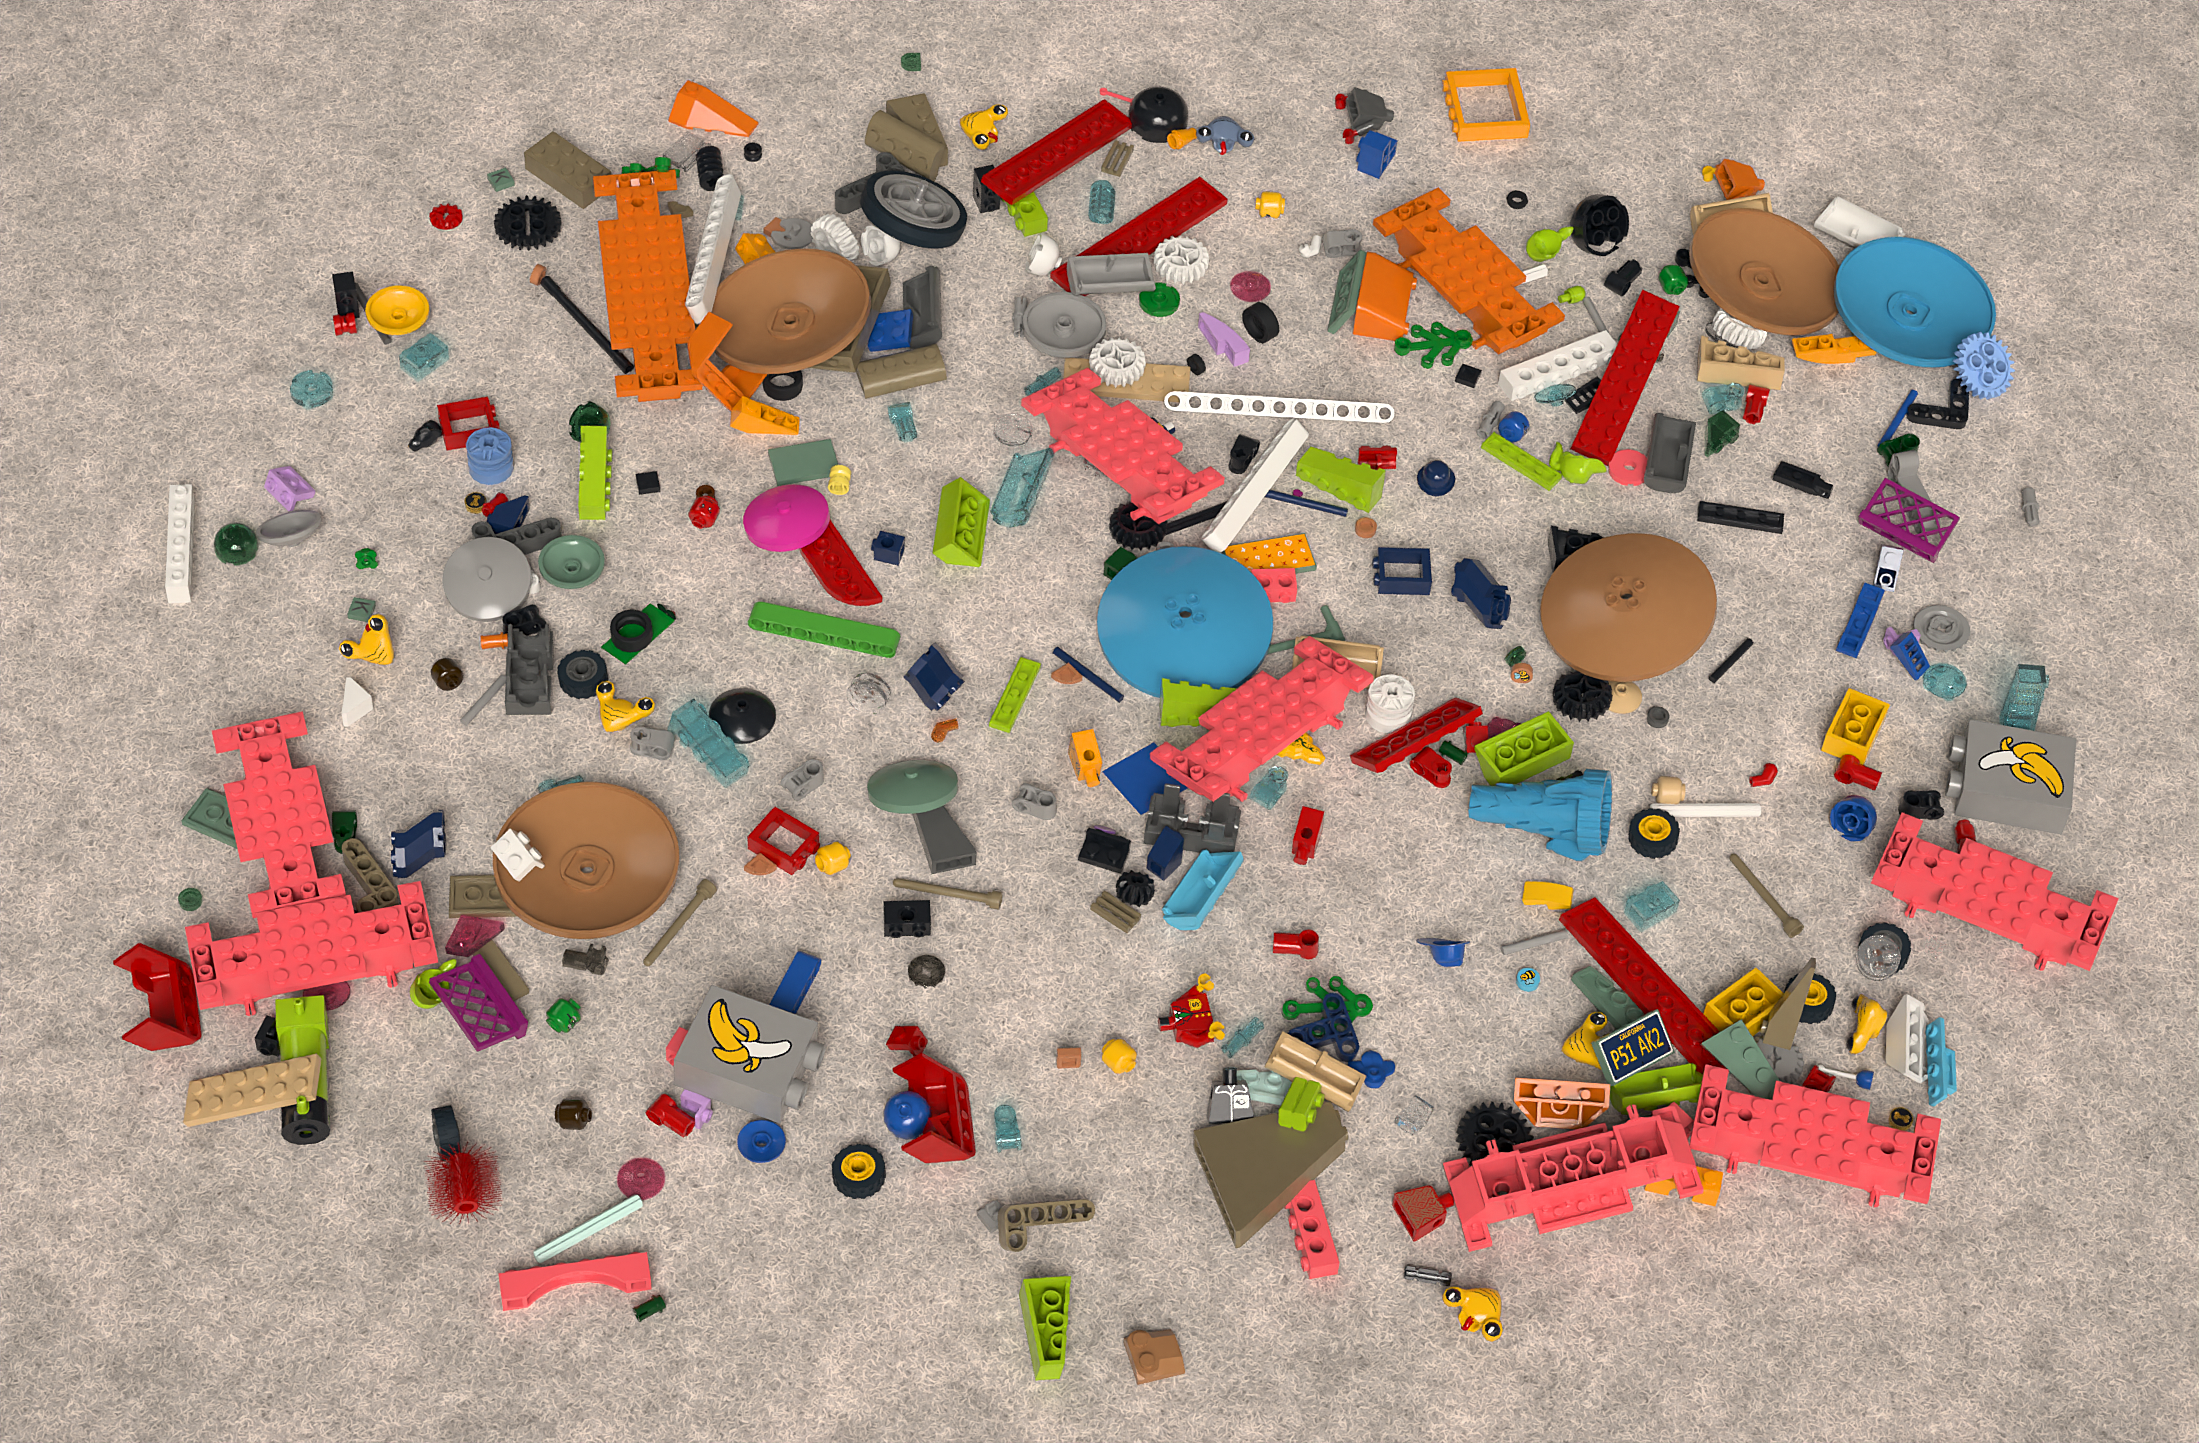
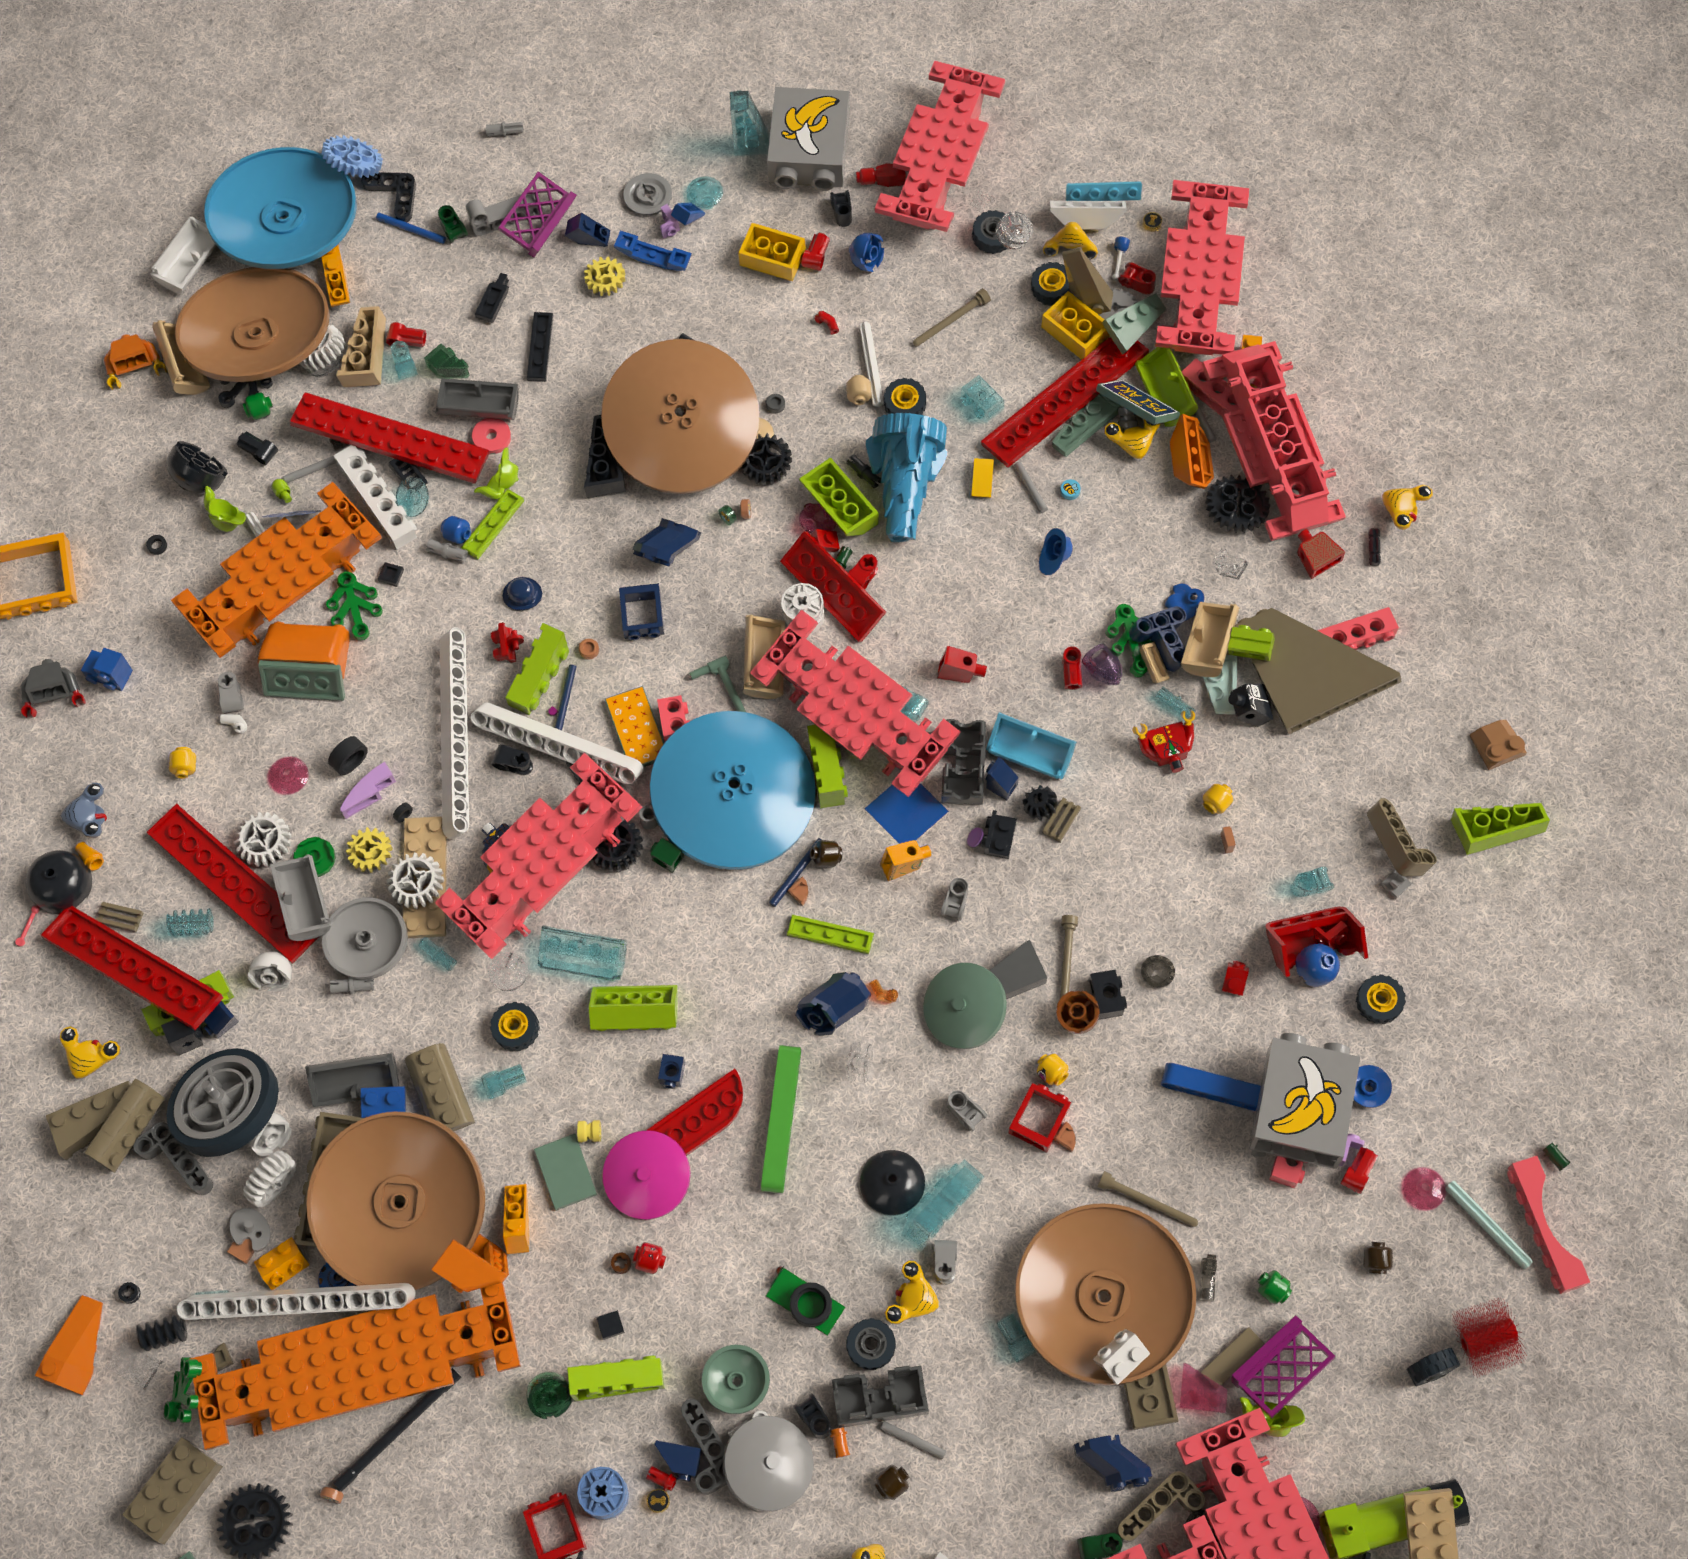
camera: 90 degrees left, 15 degrees up
none -> dark blue slope [204,1001,239,1038]
none -> piece [262,510,321,517]
none -> light yellow gear [346,827,393,873]
none -> black wheel [490,1002,540,1052]
none -> light yellow gear [584,256,626,296]
none -> dark brown head [810,840,843,867]
none -> dark orange cylinder [1056,991,1100,1034]
none -> clear purple helmet [1081,643,1122,685]
none -> tan tile [1139,642,1170,683]

